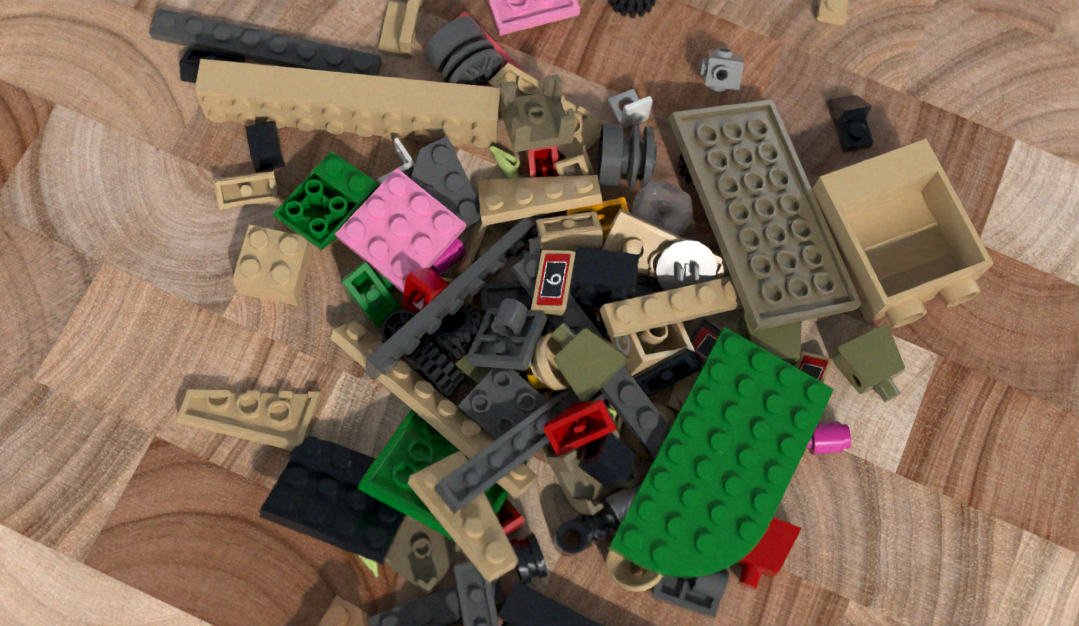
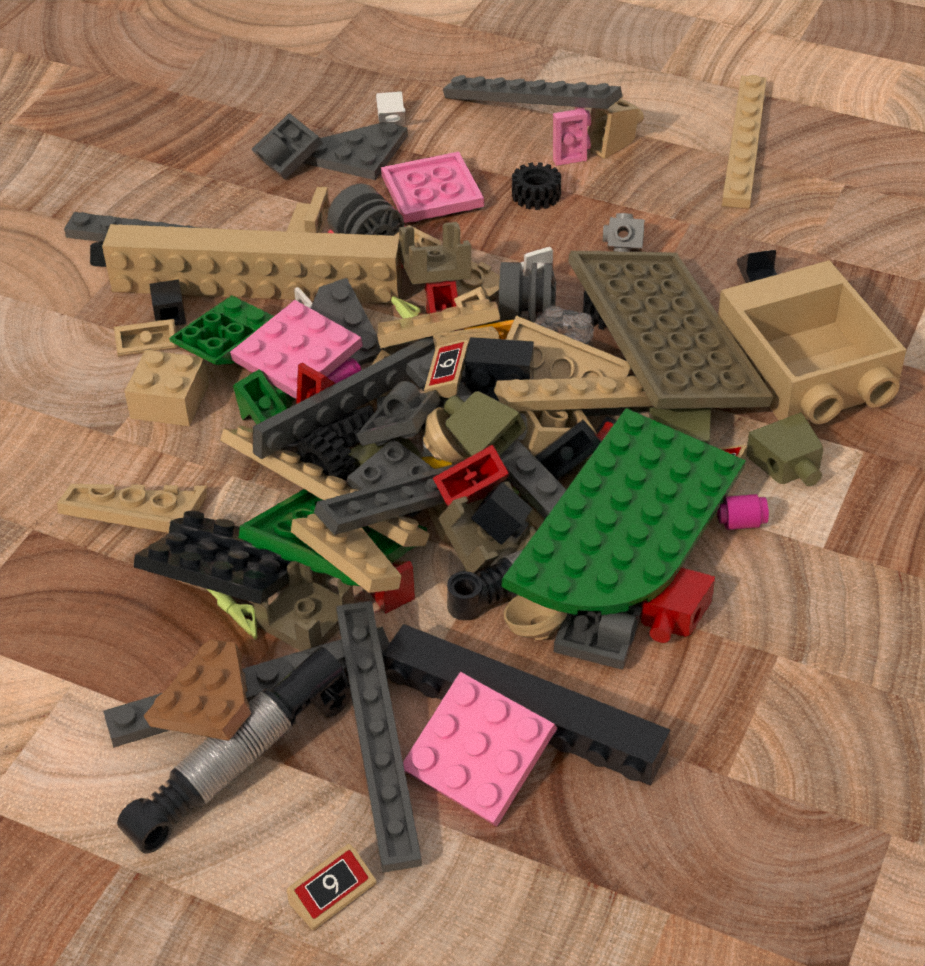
camera: 10 degrees right, 25 degrees down
black wheel [509,533,548,585] -> none
piece [655,239,717,291] -> none

